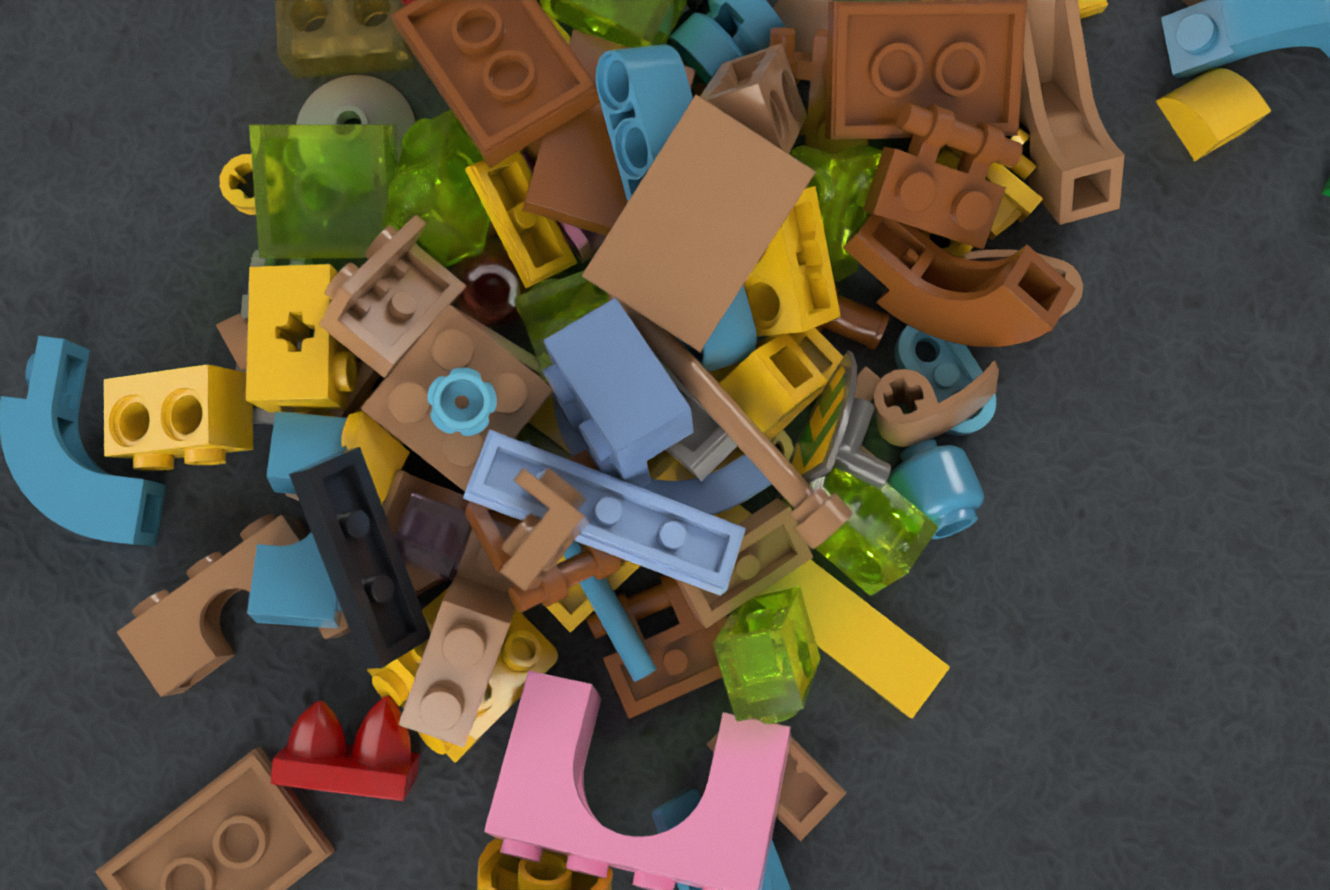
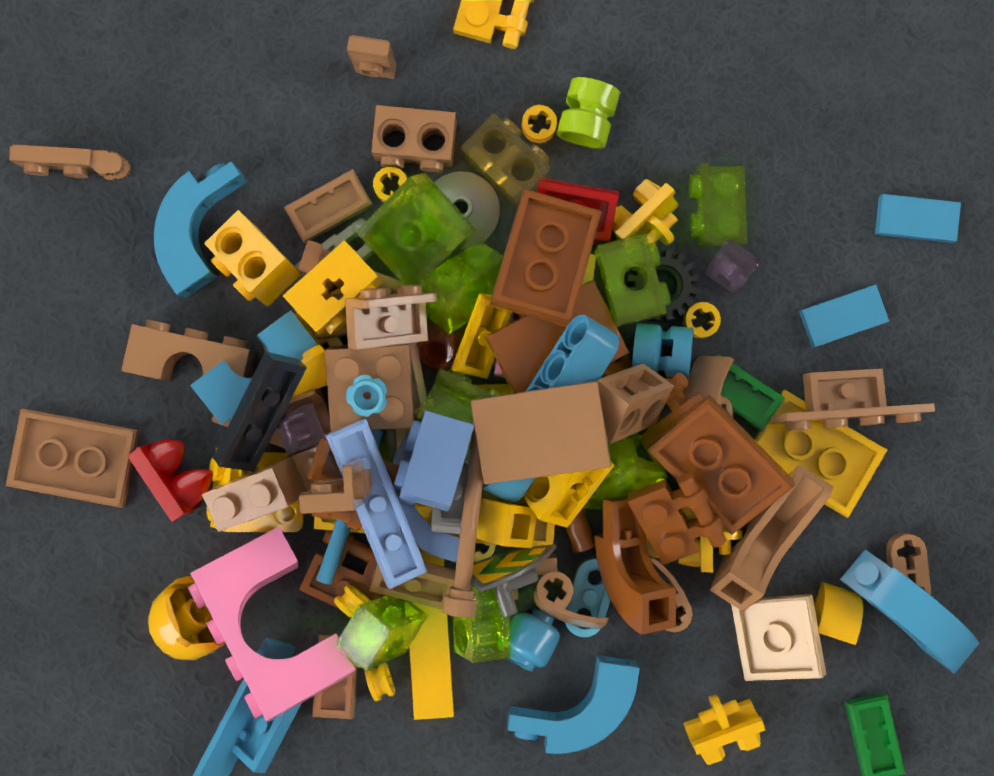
camera: 50 degrees right, 5 degrees up
none -> medium nougat plate [284,169,373,243]
none -> yellow bush [334,584,375,623]
none -> medium nougat plate [347,35,396,79]
none -> yellow bush [365,661,395,702]
none -> medium nougat brick [371,105,457,173]
none -> dark azure arch [508,655,640,754]
none -> yellow hips [683,694,765,765]
none -> tan tile [731,594,826,681]

